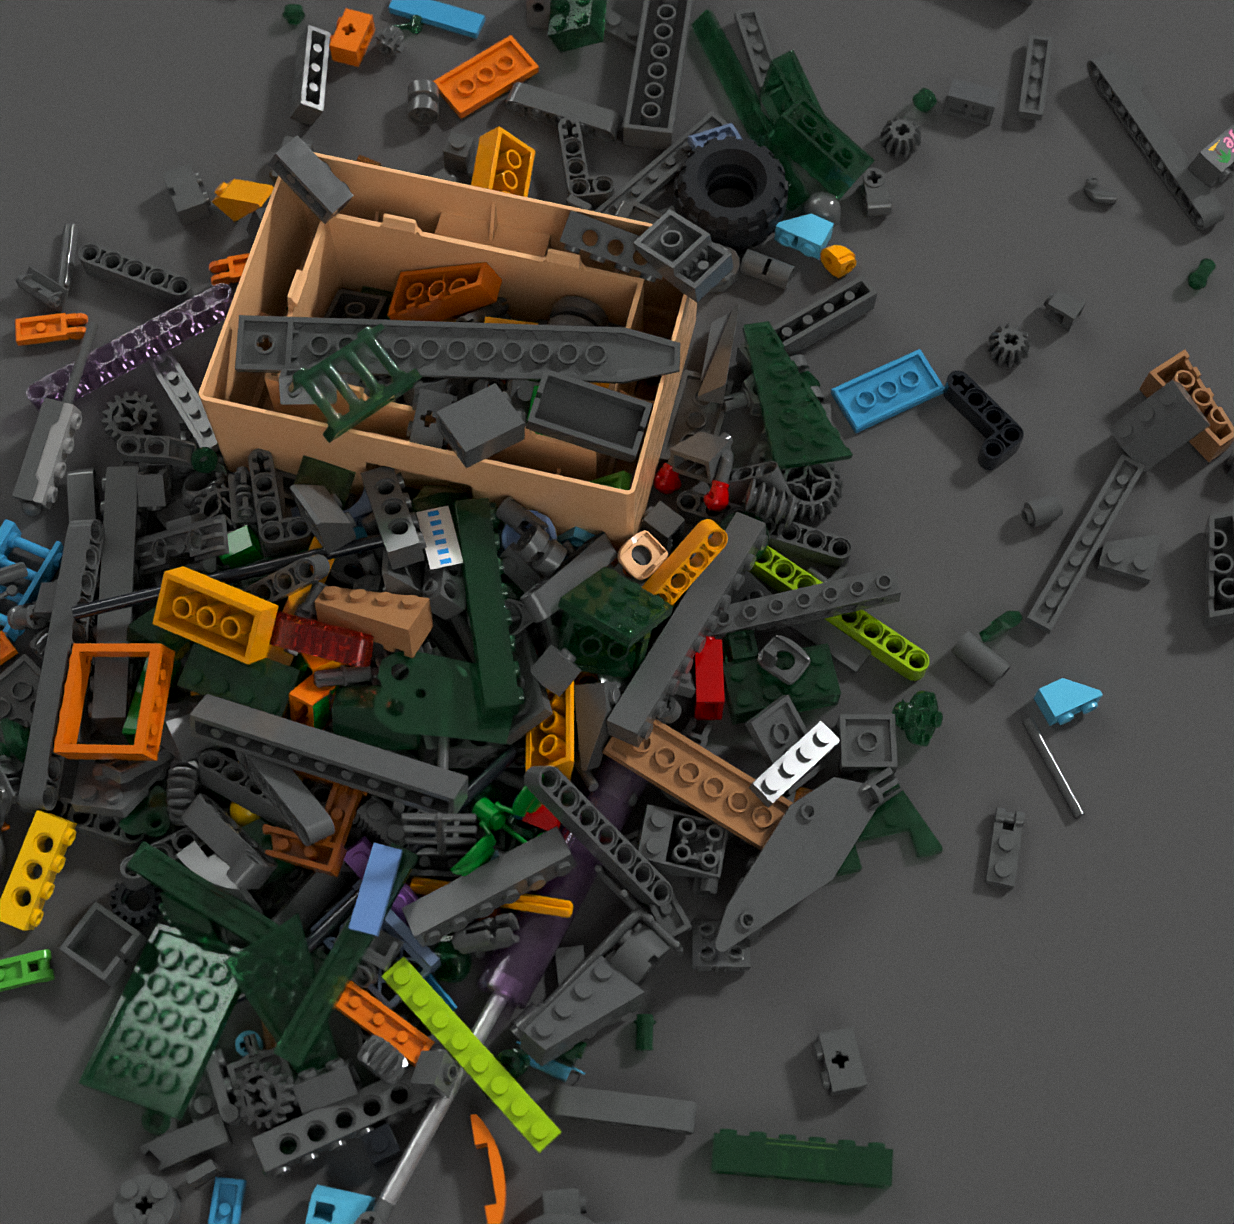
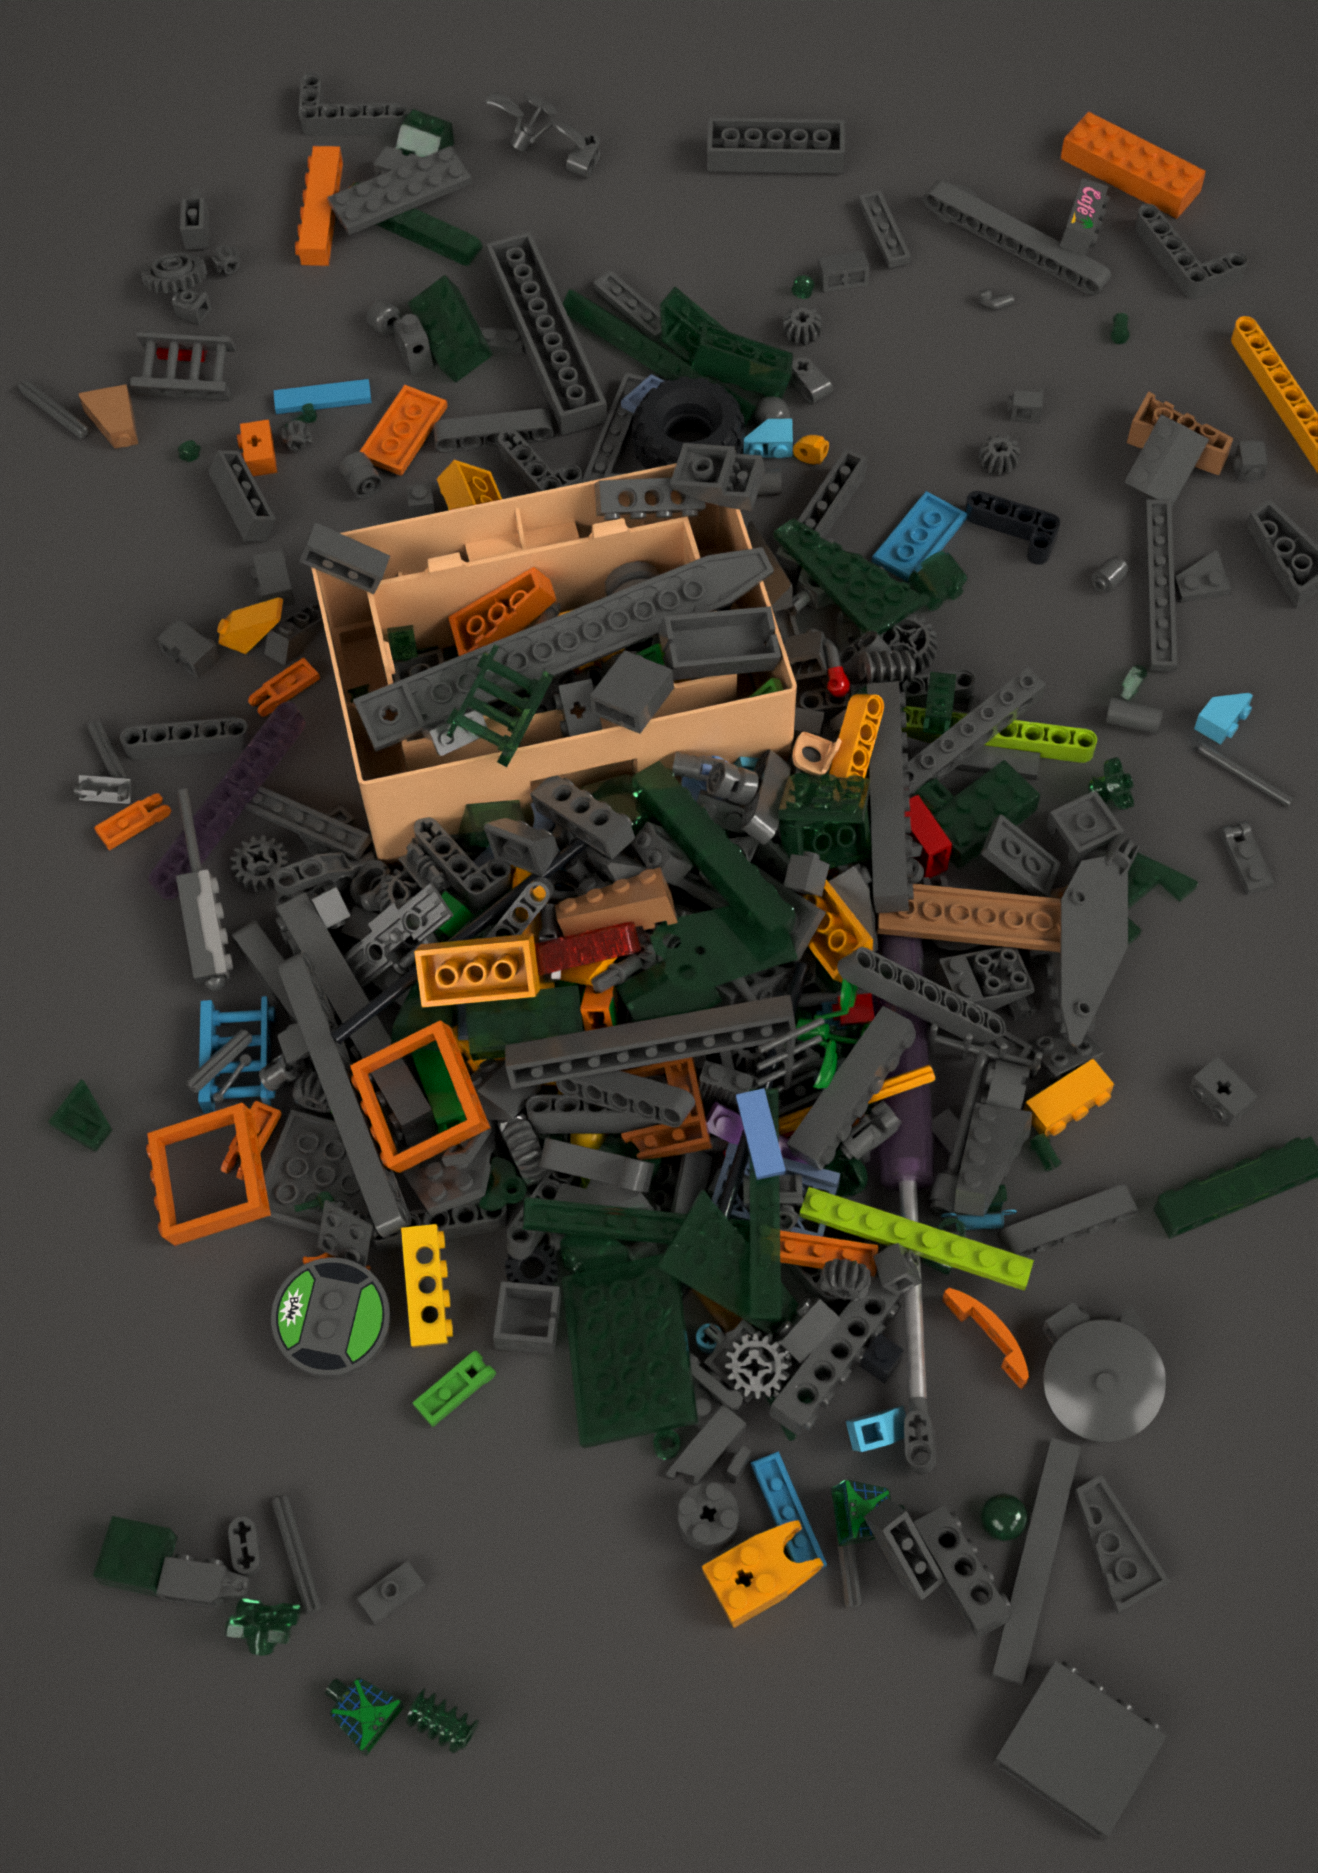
camera: 25 degrees left, 5 degrees down
clear green slope [0,718,31,763] -> none
clear green plate [191,447,218,473] -> none
white sticker [416,506,463,570] -> none
plate [749,721,840,808] -> none
dark grey piece [758,636,811,685] -> none
none -> clear green bracket [387,625,418,661]
none -> clear green brick [908,551,968,611]
none -> clear green brick [923,671,957,735]
none -> light orange brick [1023,1059,1114,1139]

